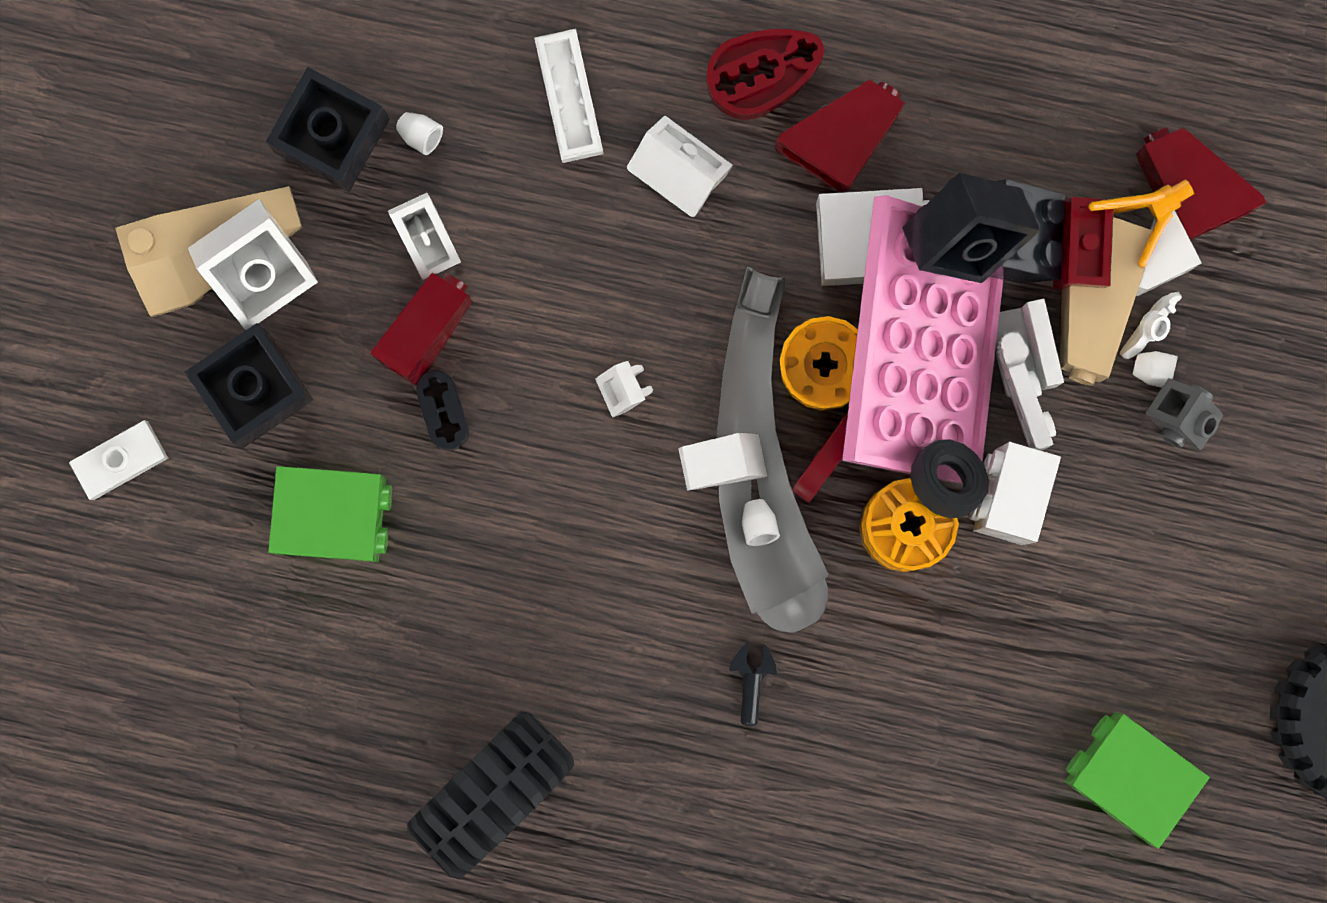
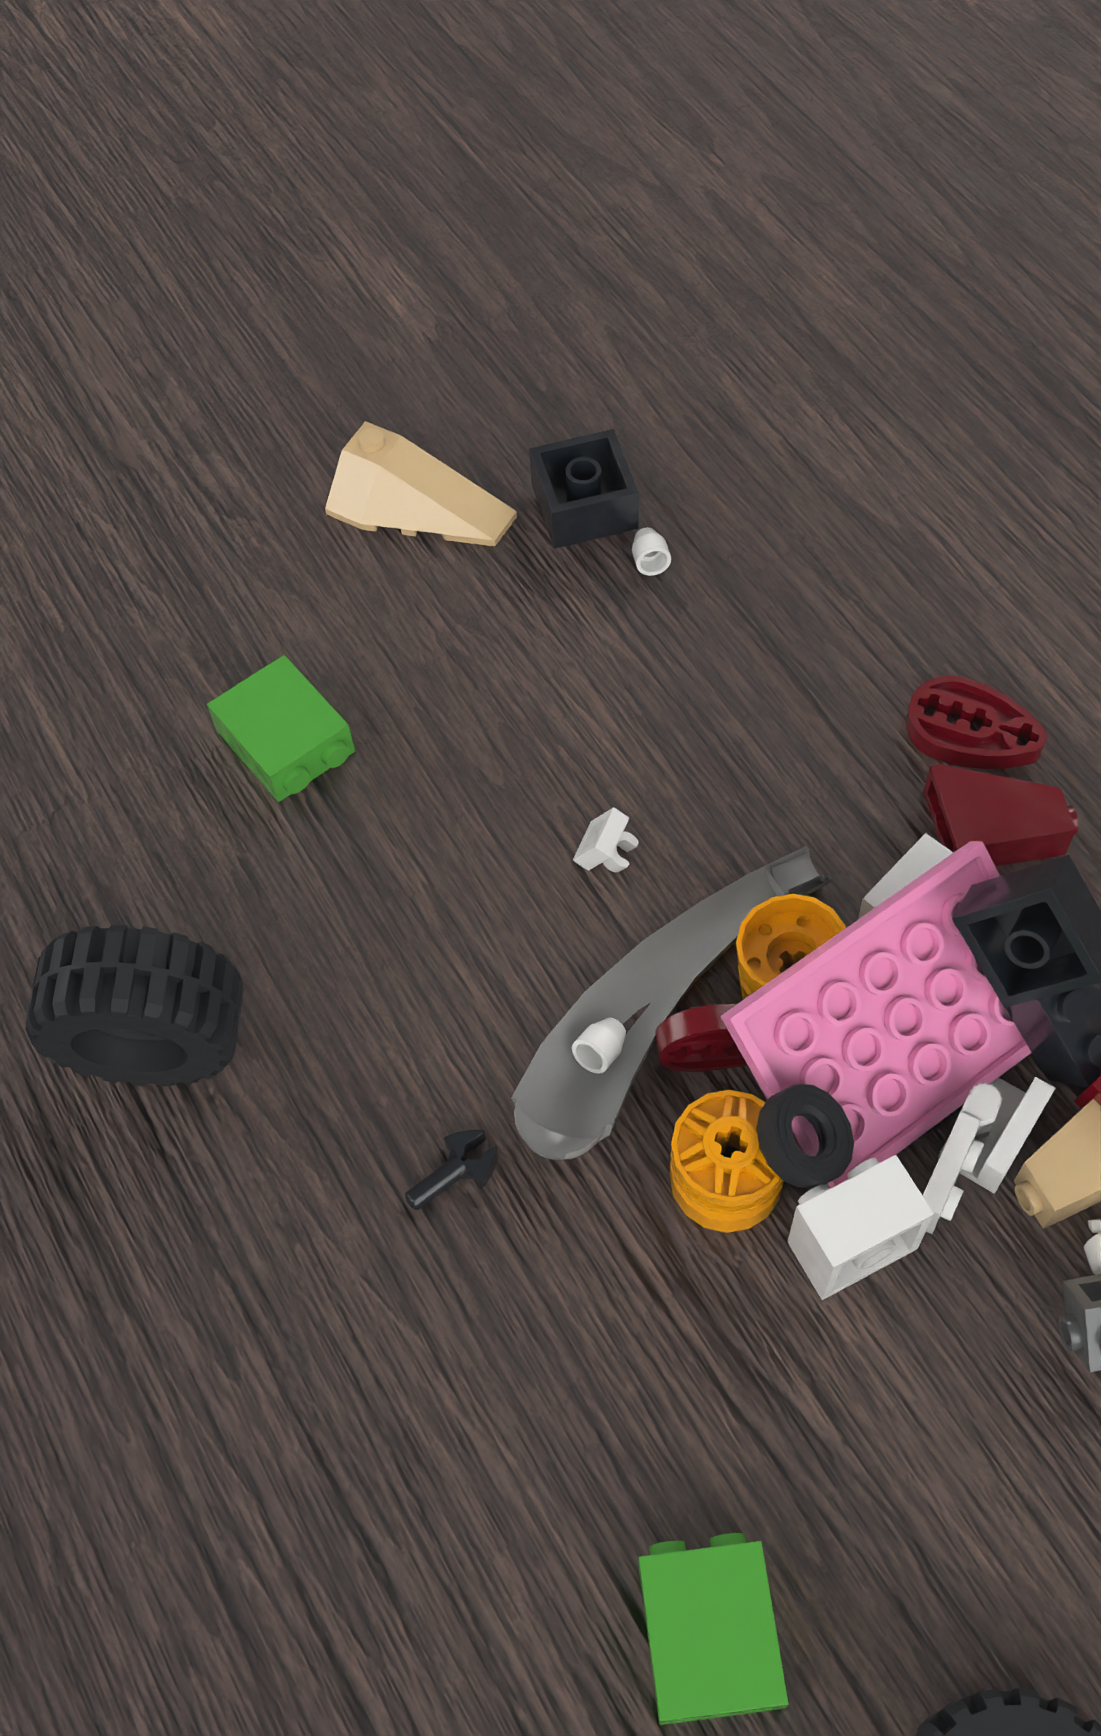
camera: 50 degrees right, 25 degrees down
white plate [69,420,168,500] -> none
black brick [184,323,314,448] -> none
white brick [188,199,318,330] -> none
dark red slope [370,272,473,386] -> none
white slope [388,193,461,280] -> none
black beam [416,370,469,451] -> none
white plate [534,29,603,163] -> none
white panel [627,116,733,217] -> none
white slope [678,433,767,491] -> none

